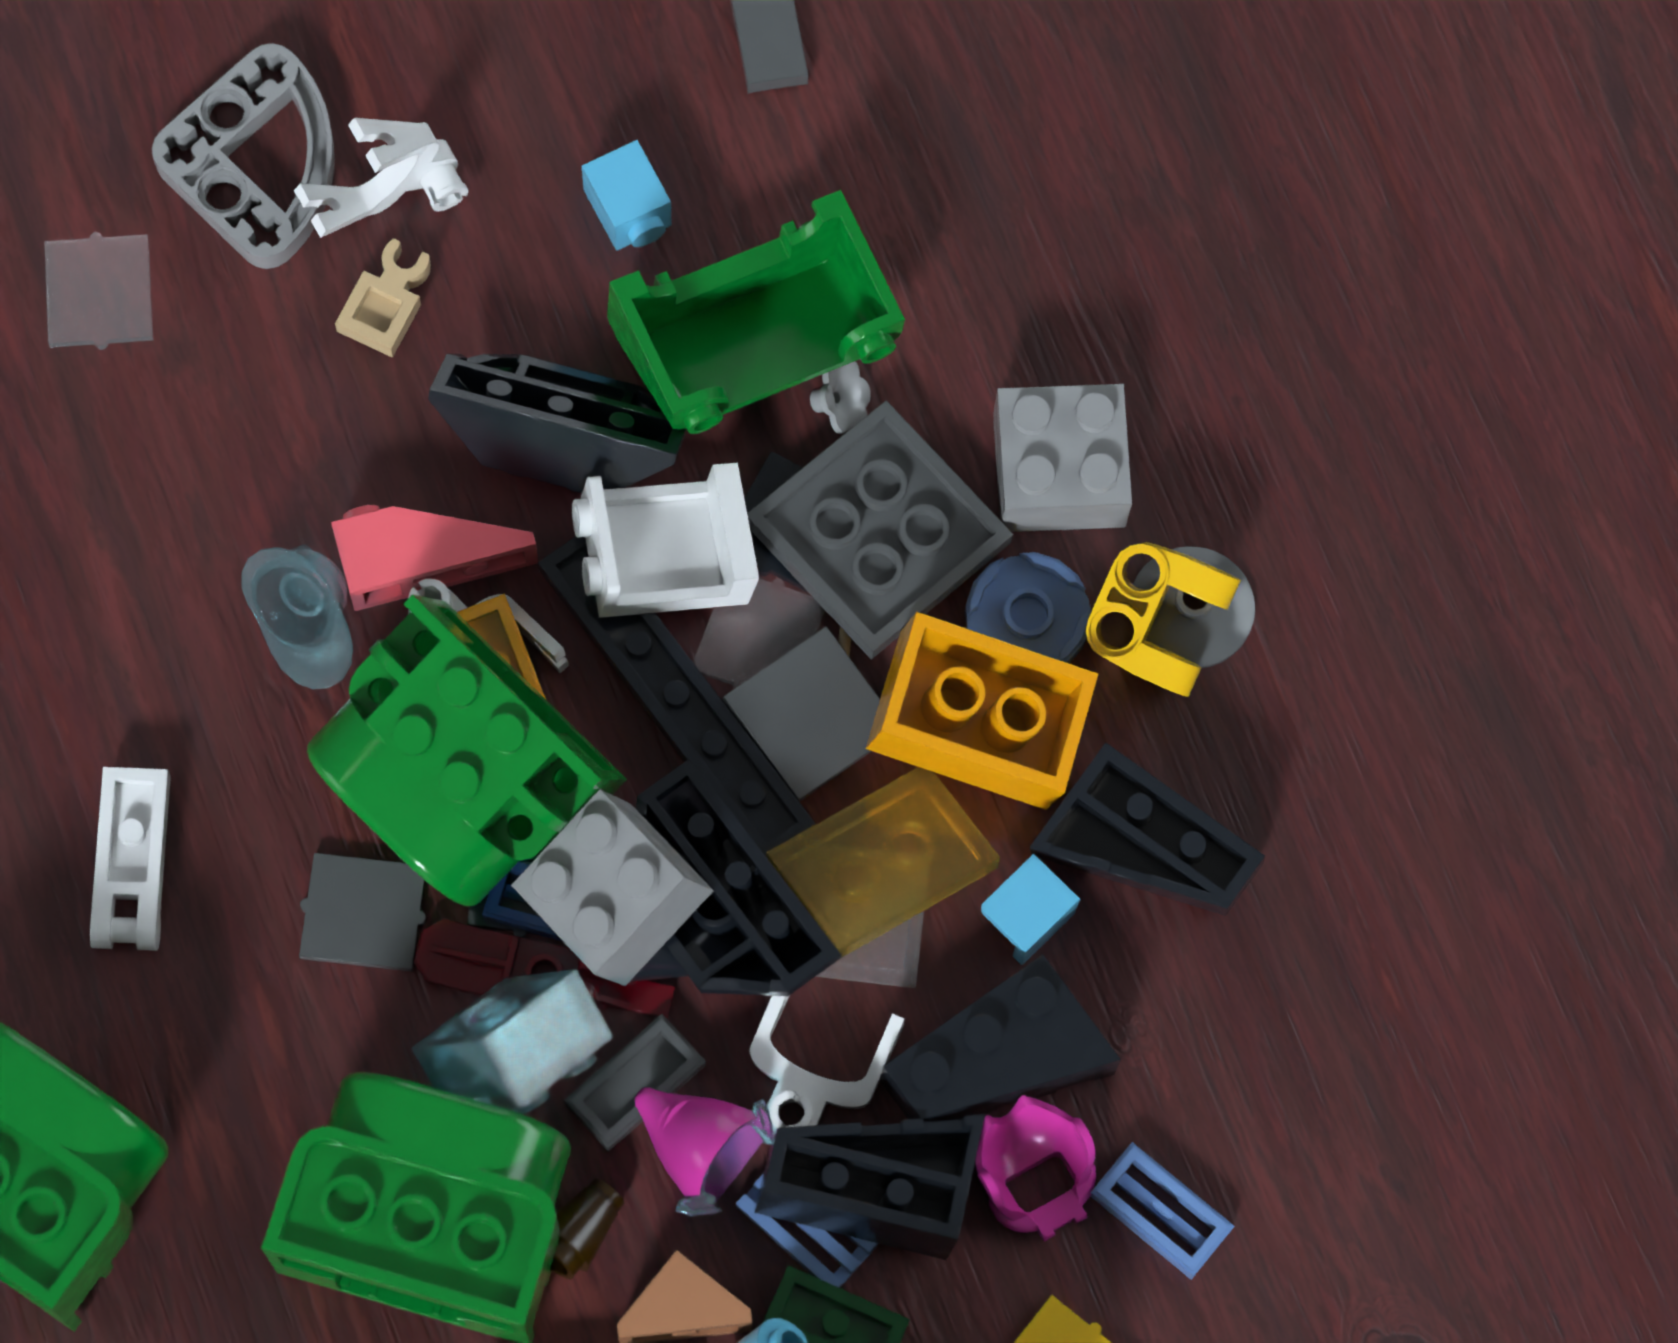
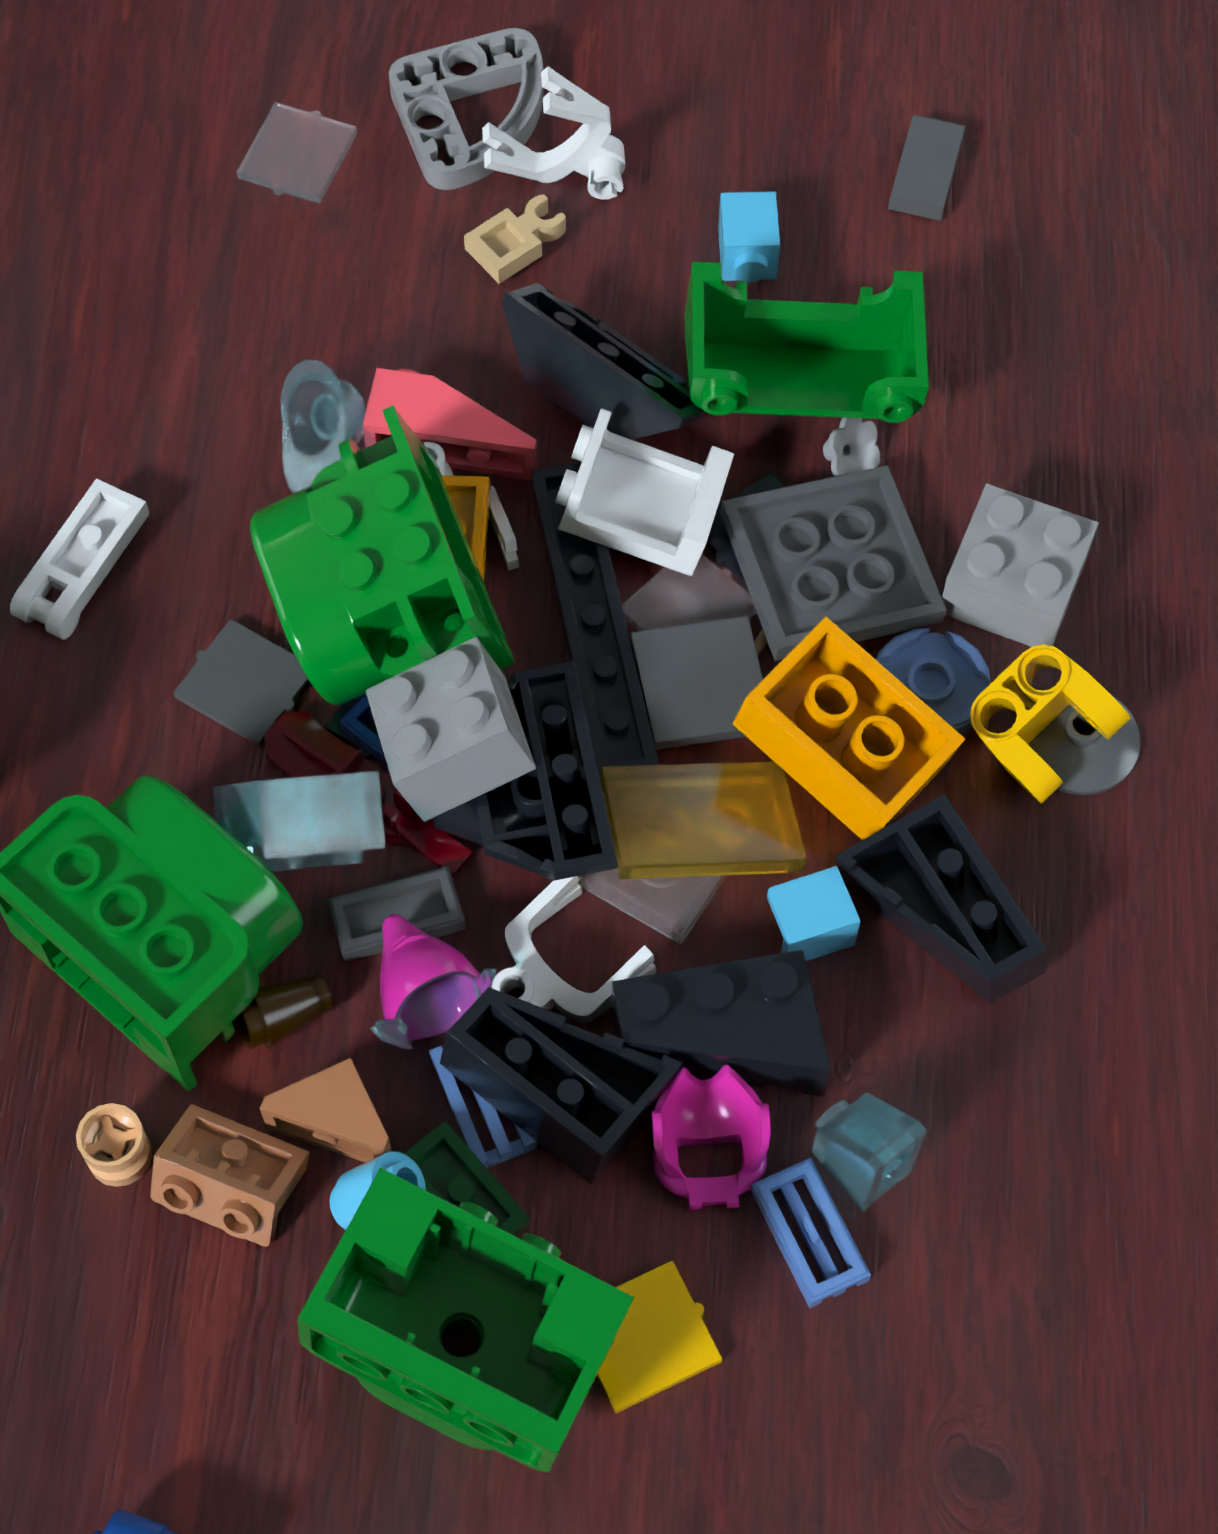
camera: 30 degrees right, 10 degrees down
none -> clear light blue slope [812,1092,927,1211]

